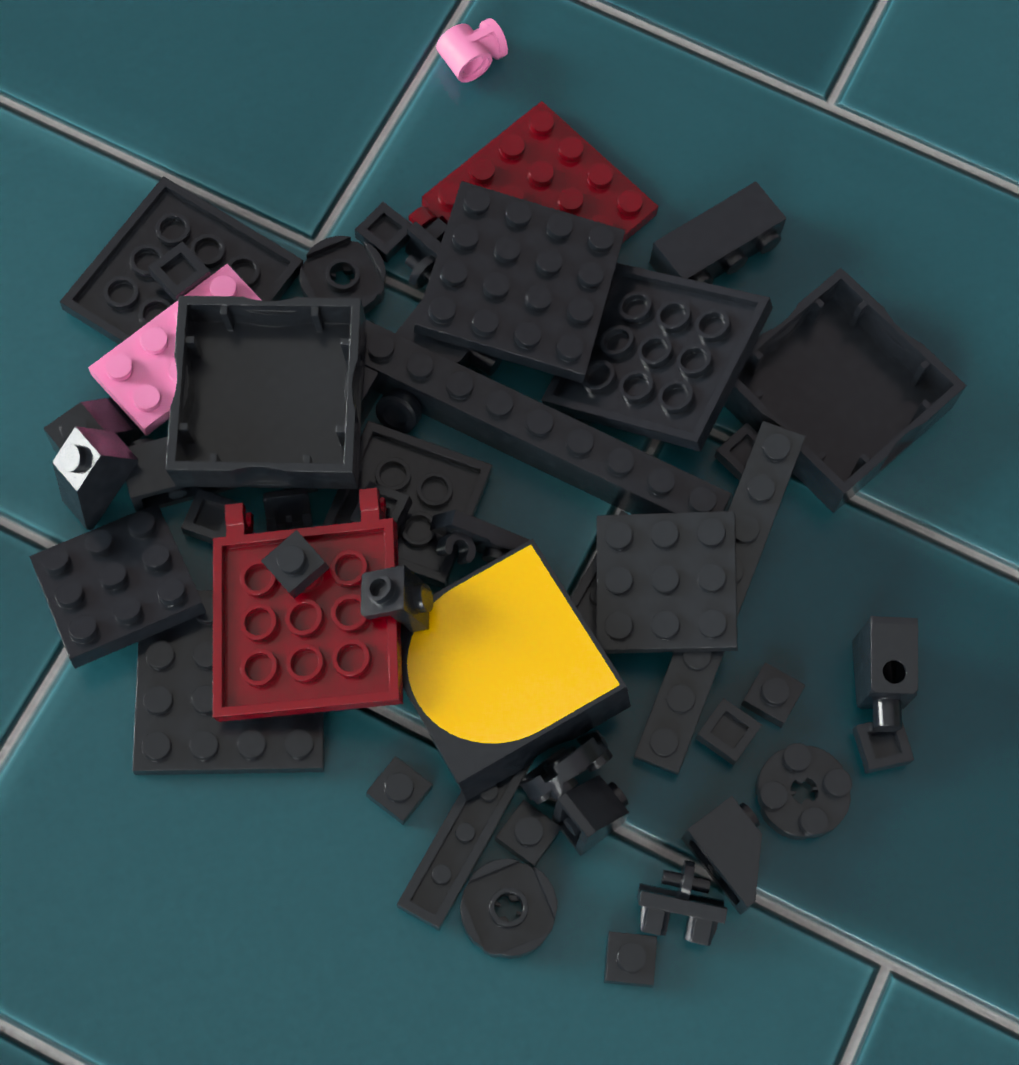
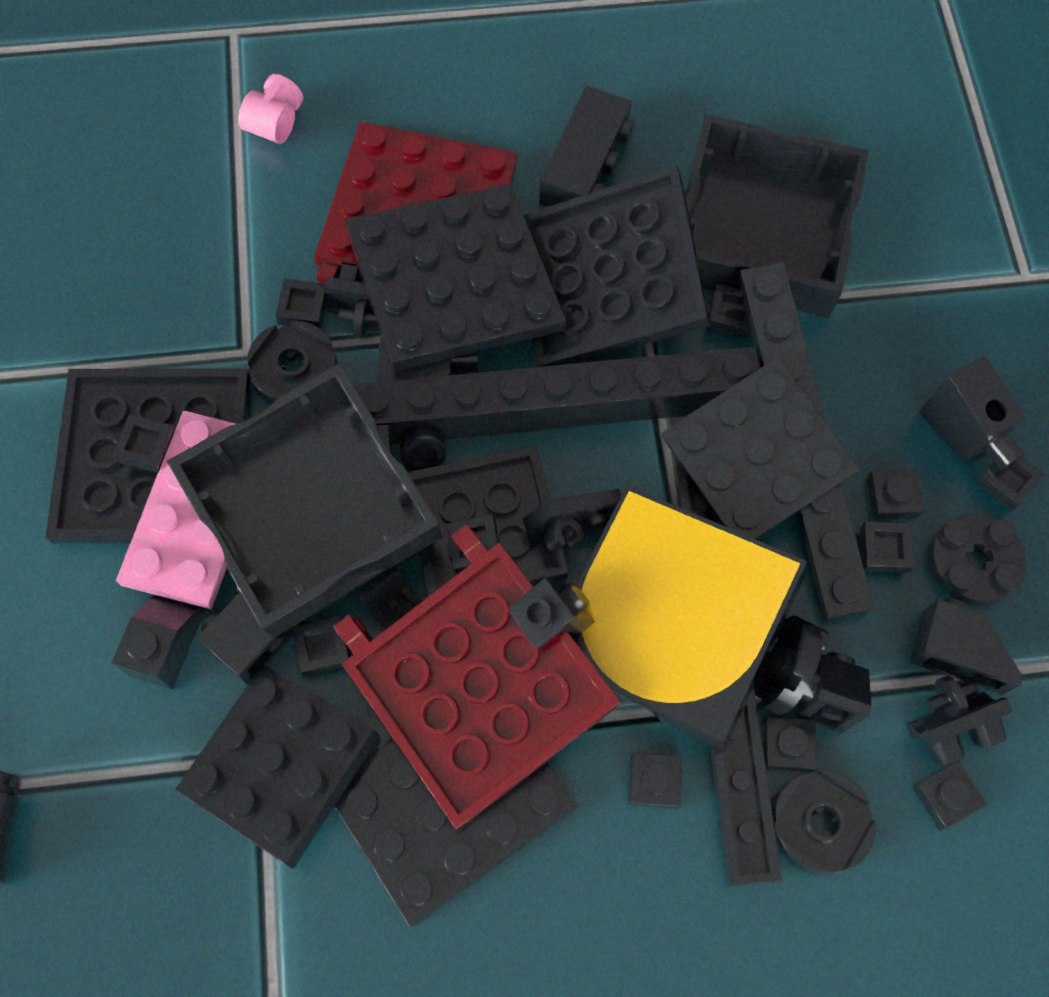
camera: 30 degrees left, 0 degrees up
black slope [52,426,139,530] -> none
black plate [261,530,330,599] -> none

